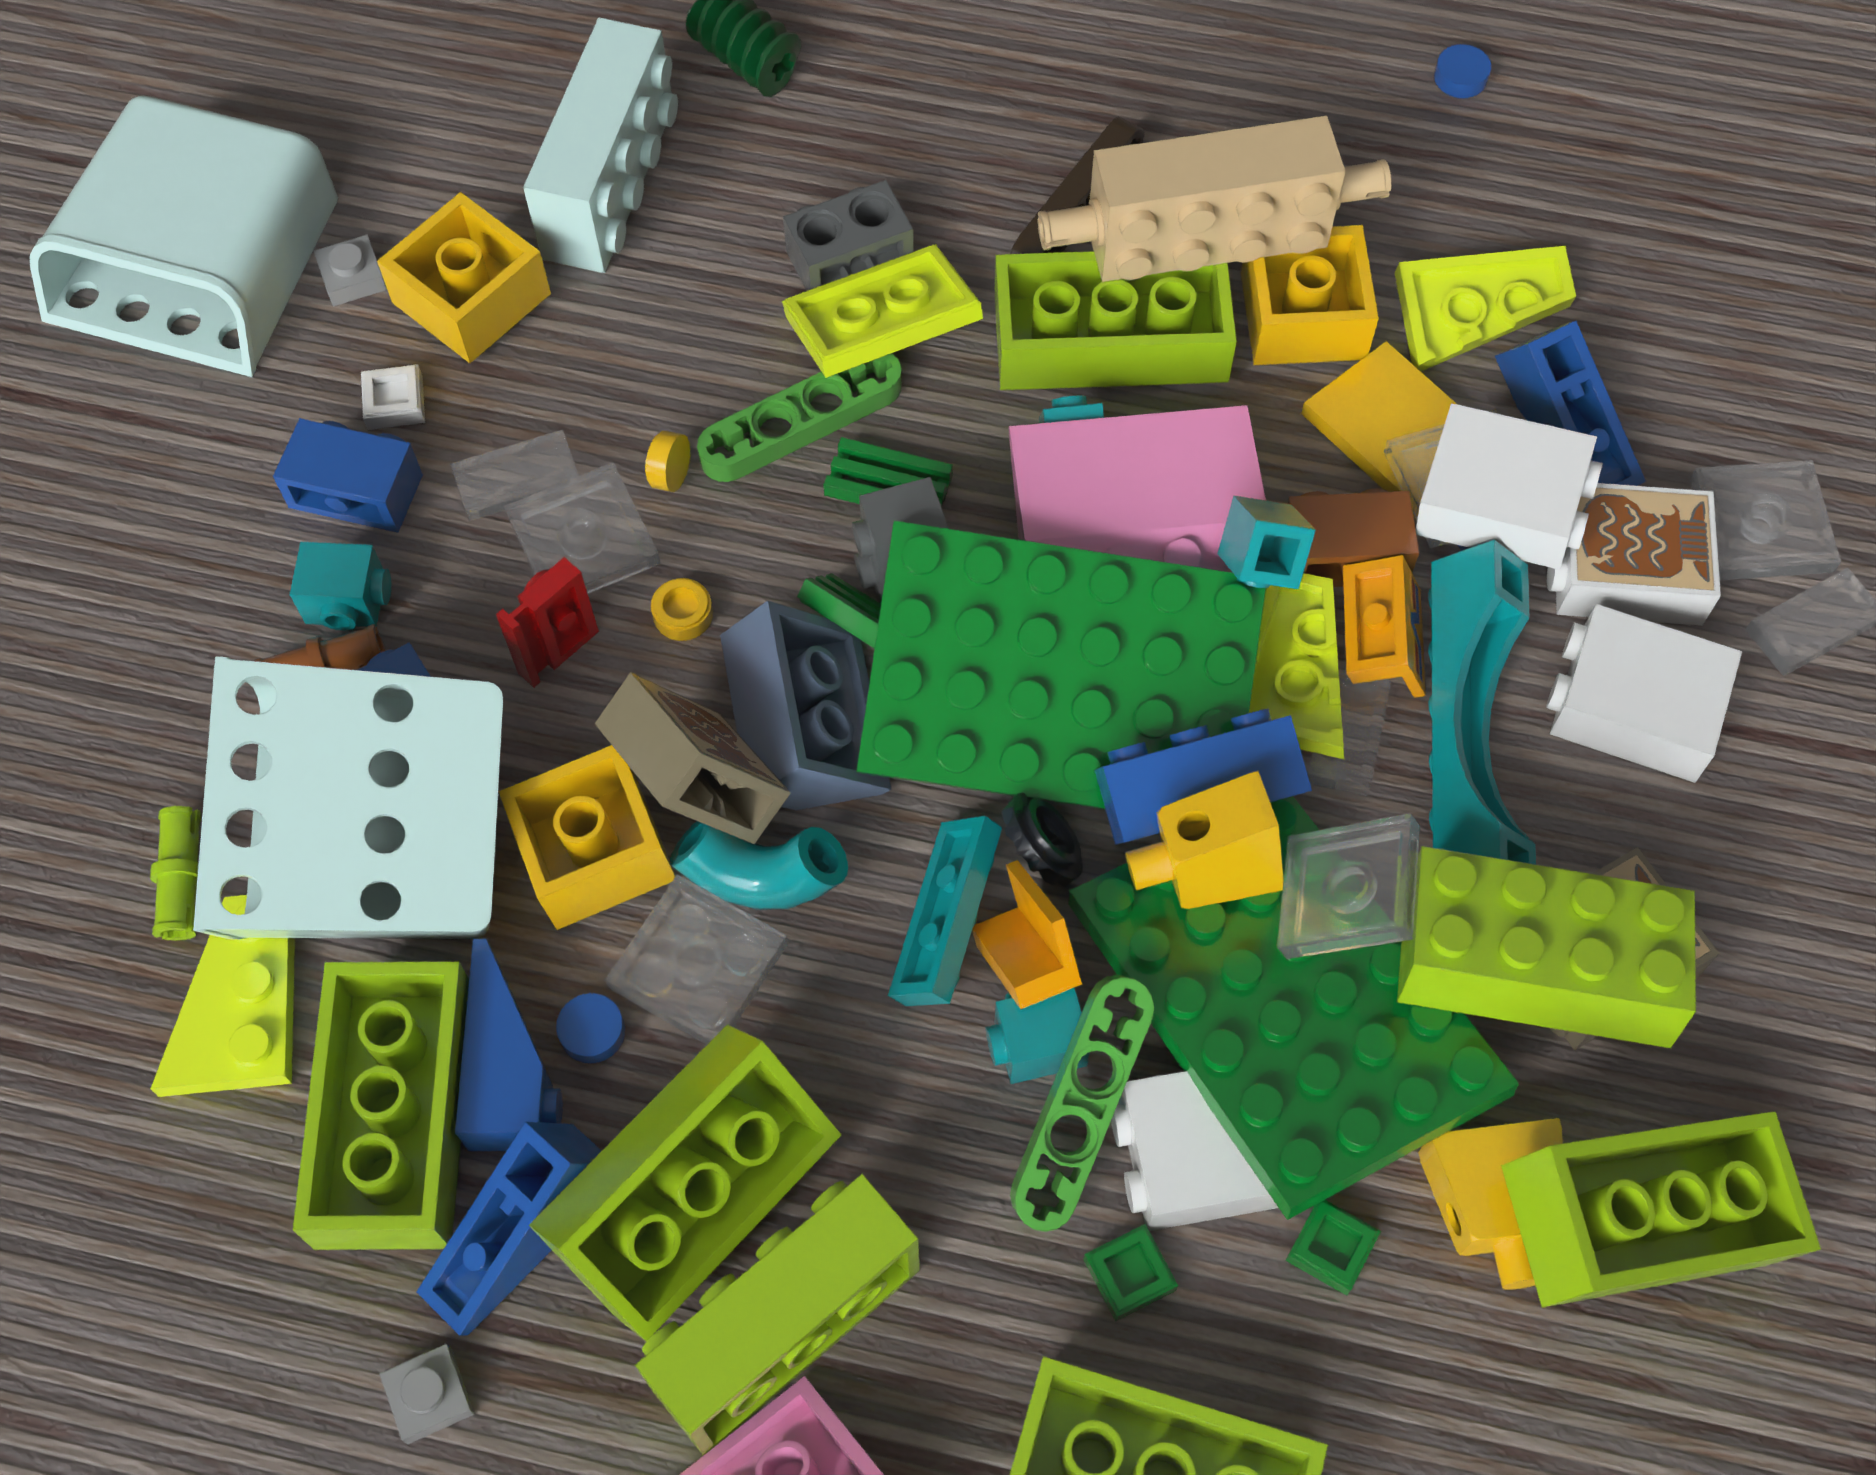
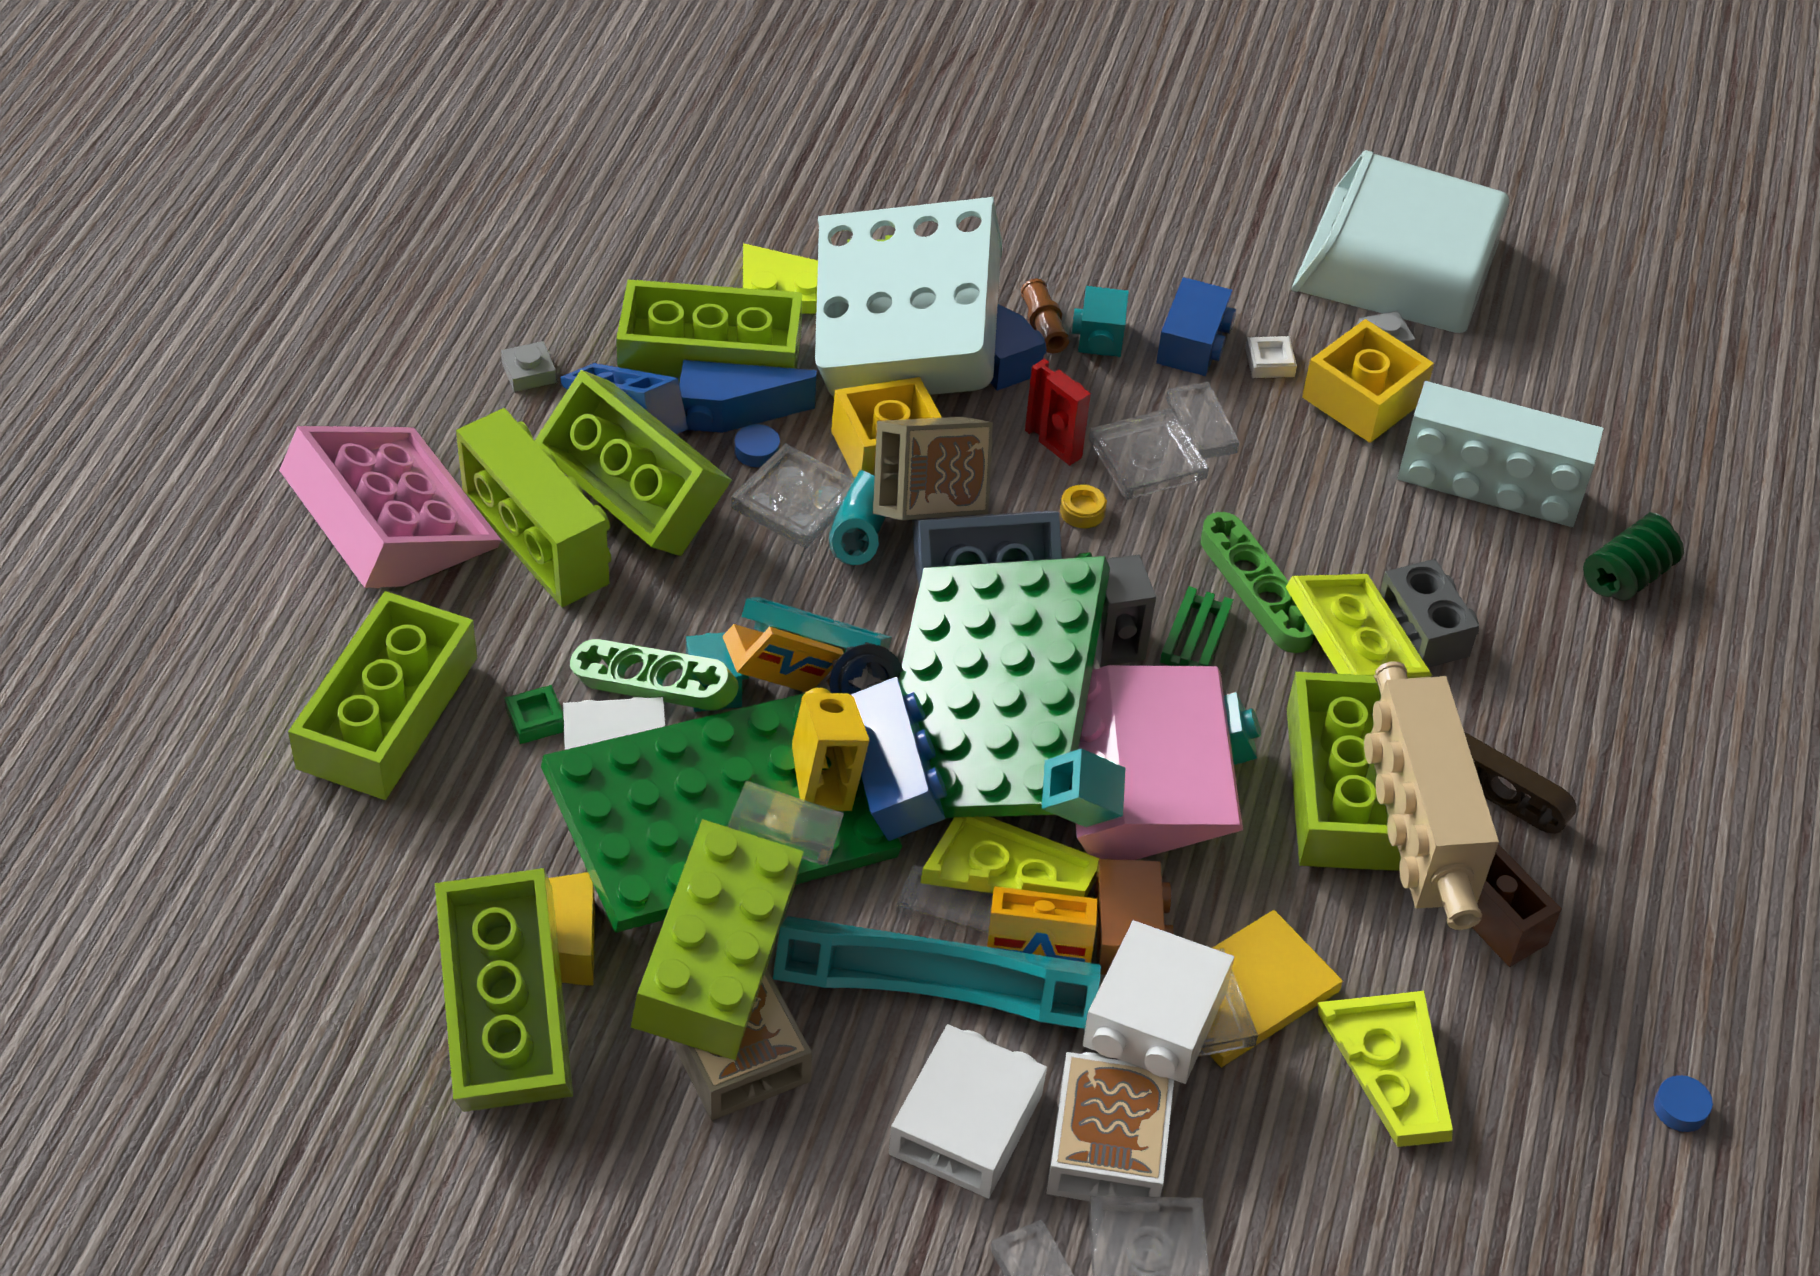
camera: 90 degrees right, 15 degrees down
yellow tile [645,430,691,492] -> none
yellow brick [1241,225,1379,365] -> none
green tile [1285,1200,1381,1296] -> none
blue slope [1495,320,1646,486] -> none

